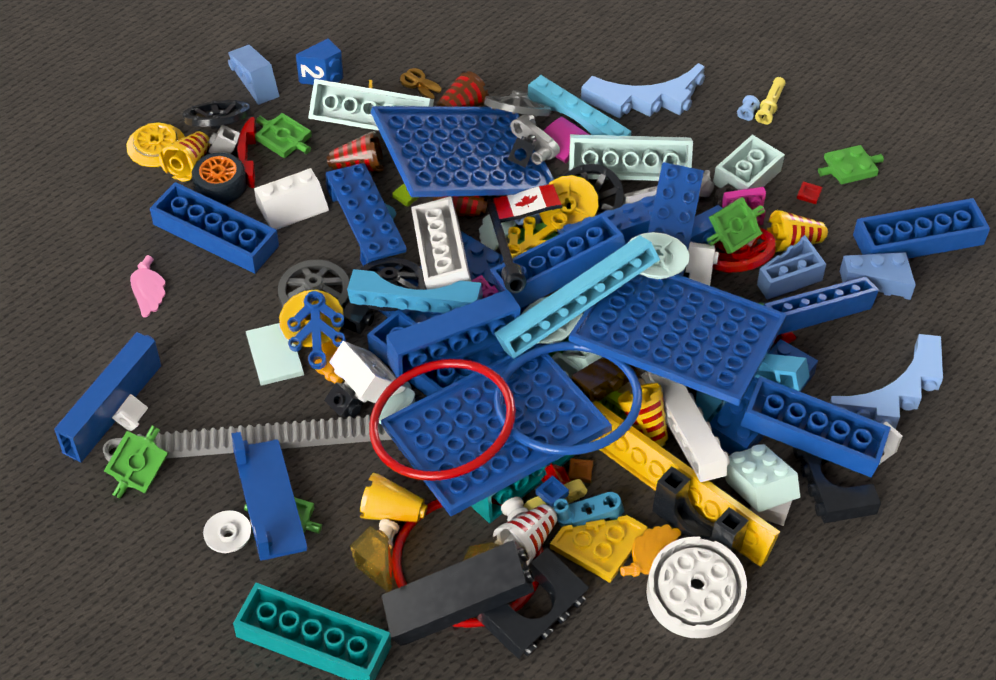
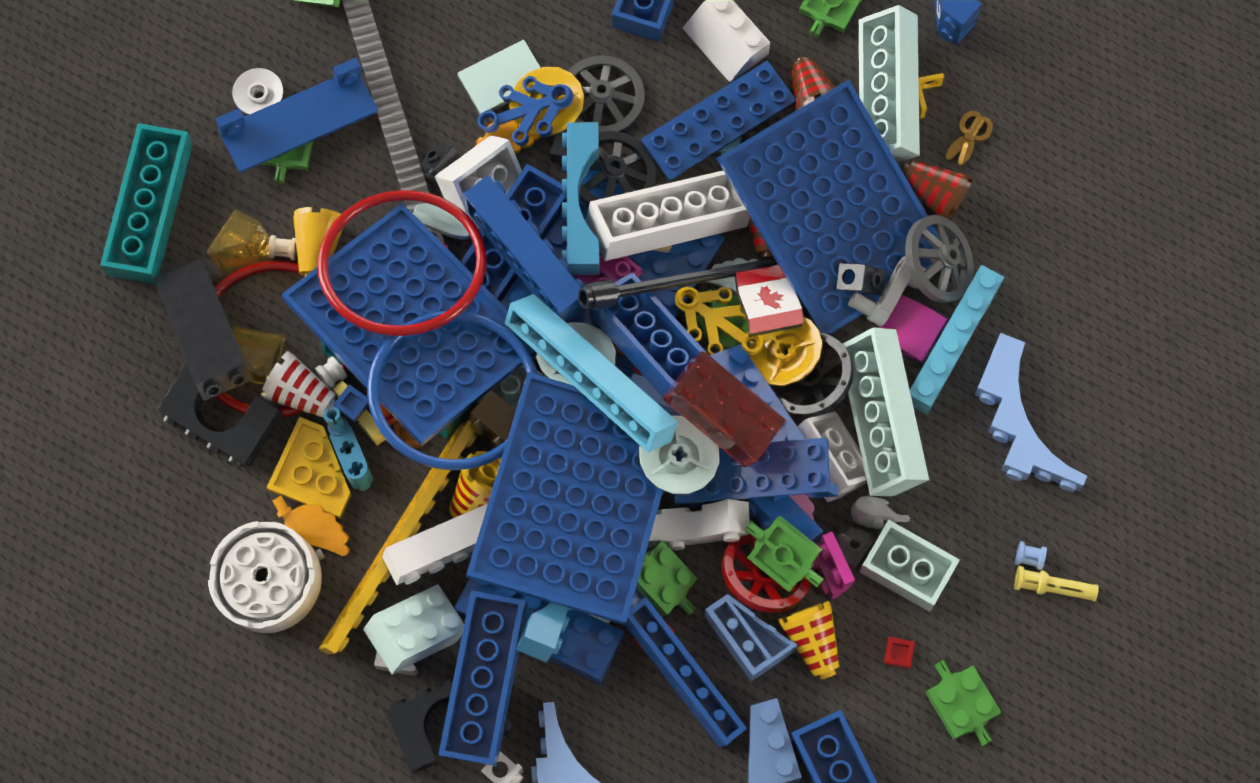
camera: 80 degrees right, 20 degrees up
black arch [652,466,749,555] -> none
none -> clear red brick [662,351,786,468]

